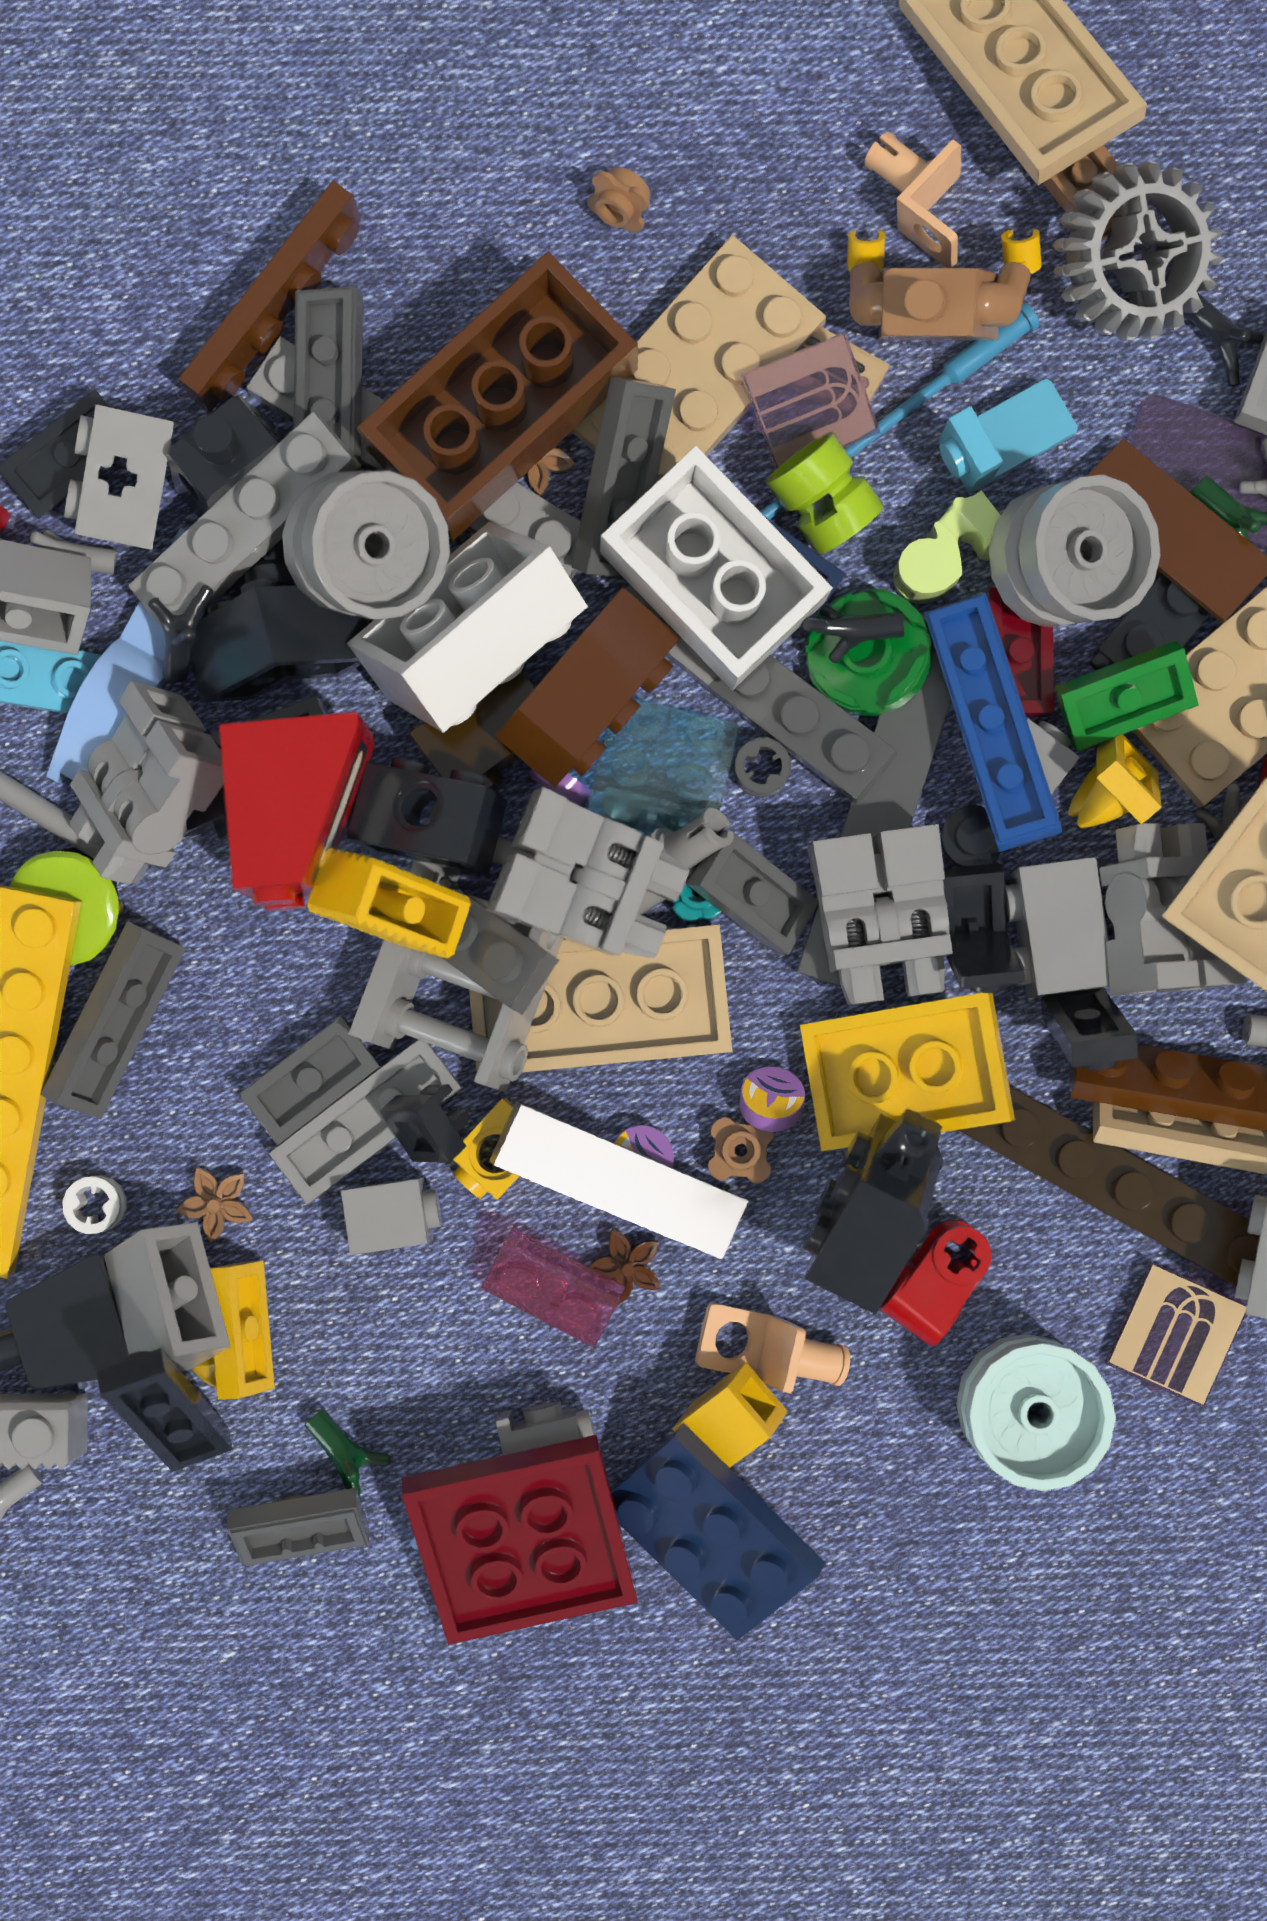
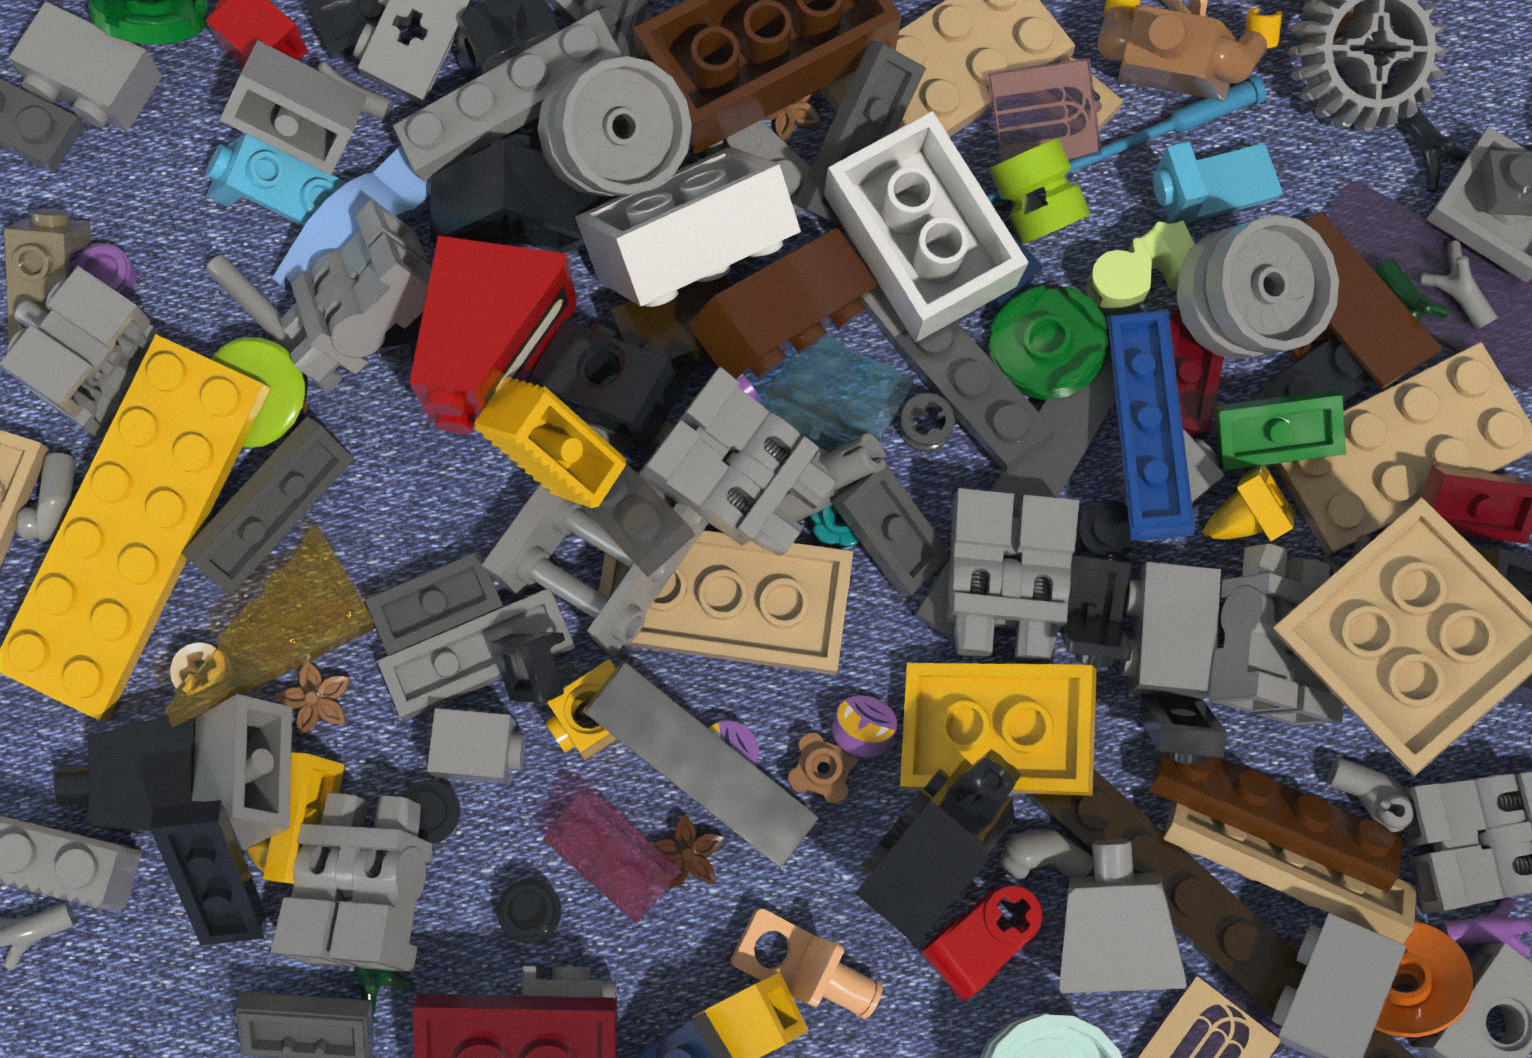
camera: 10 degrees right, 10 degrees down
black bar [148,585,214,683] -> none
black bar [803,606,905,664] -> none
none -> clear yellow wing [164,526,374,727]
none -> light grey hips [270,793,433,973]
none -> black plate [401,780,461,844]
none -> black plate [498,879,562,944]
none -> light grey arm [999,828,1094,879]
none -> light grey torso [1060,838,1187,994]

